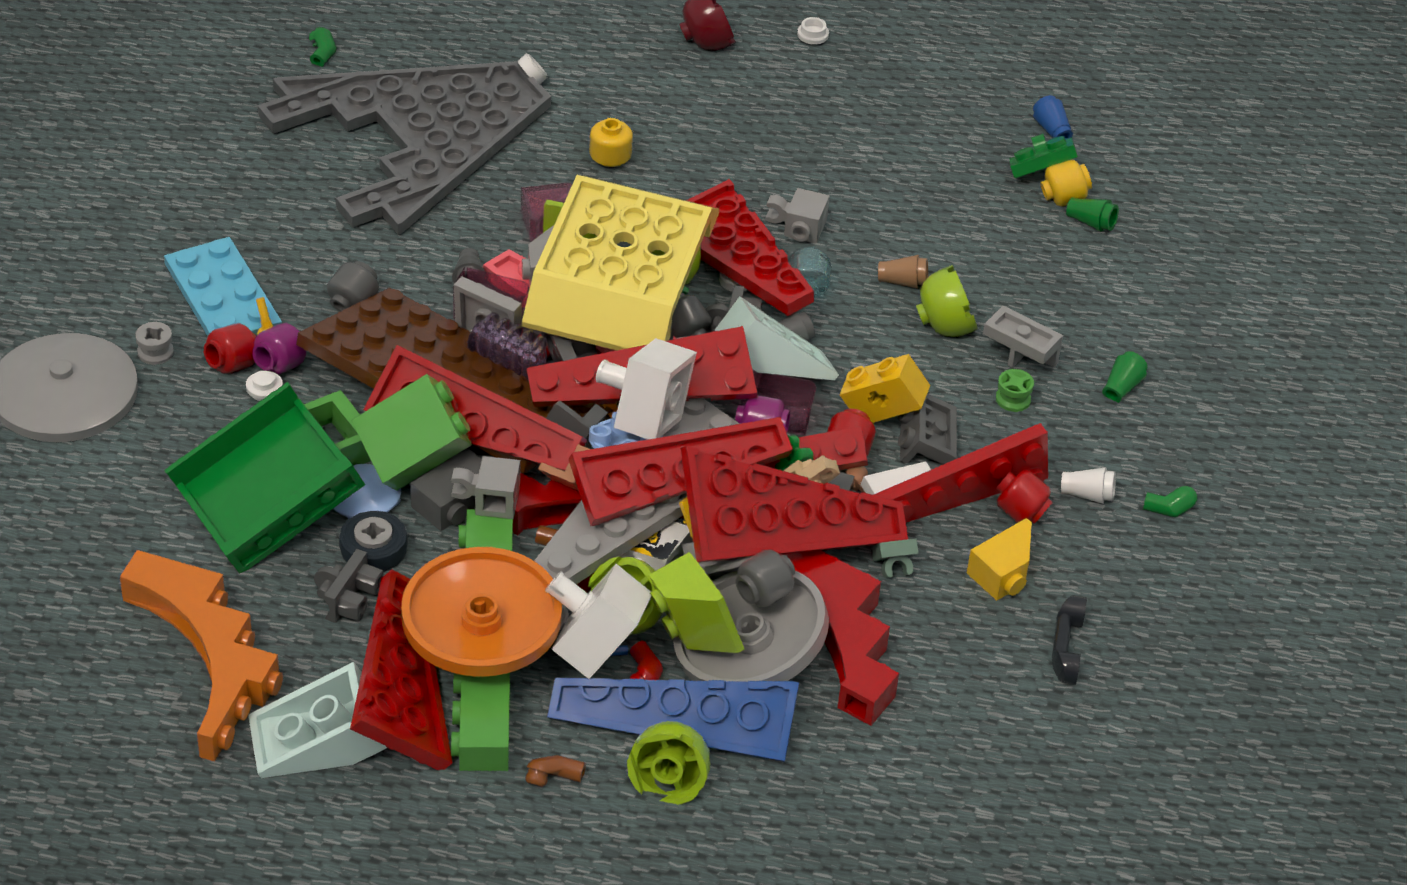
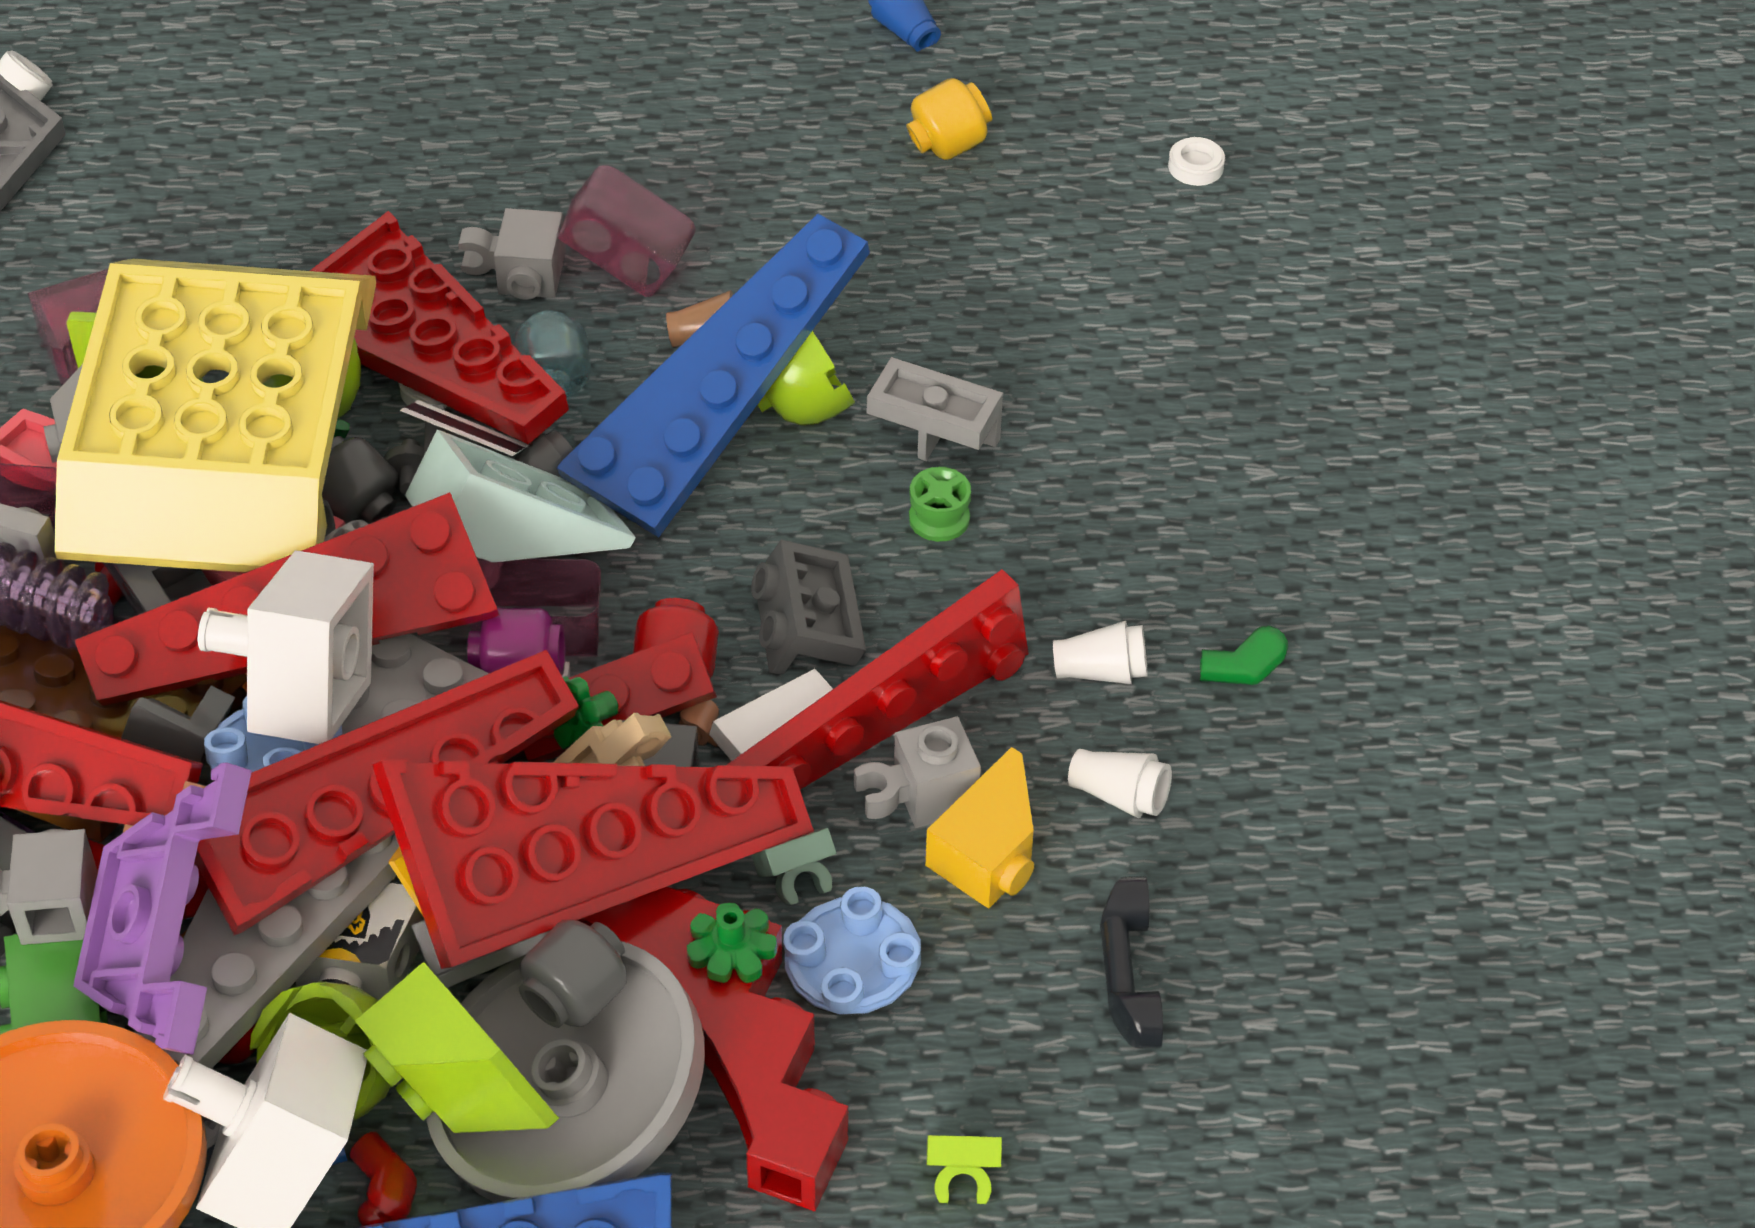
camera: 10 degrees left, 5 degrees up
yellow head [589,118,633,167] -> none
yellow brick [839,354,930,423] -> none
red head [996,469,1053,524] -> none
green plate [1009,133,1078,178] -> none
green cone [1066,197,1119,232] -> none
green cone [1102,351,1148,403] -> none
none -> medium lavender wing [73,762,252,1055]
none -> sticker [400,400,529,456]
none -> clear pink piece [557,166,696,297]
none -> blue wing [557,214,870,538]
none -> green plant [687,903,777,983]
none -> light blue dish [783,886,921,1014]
none -> light grey brick [854,716,981,828]
none -> lime tile [926,1135,1002,1204]
none -> white cone [1068,749,1172,818]
none -> white tile [1168,137,1225,186]

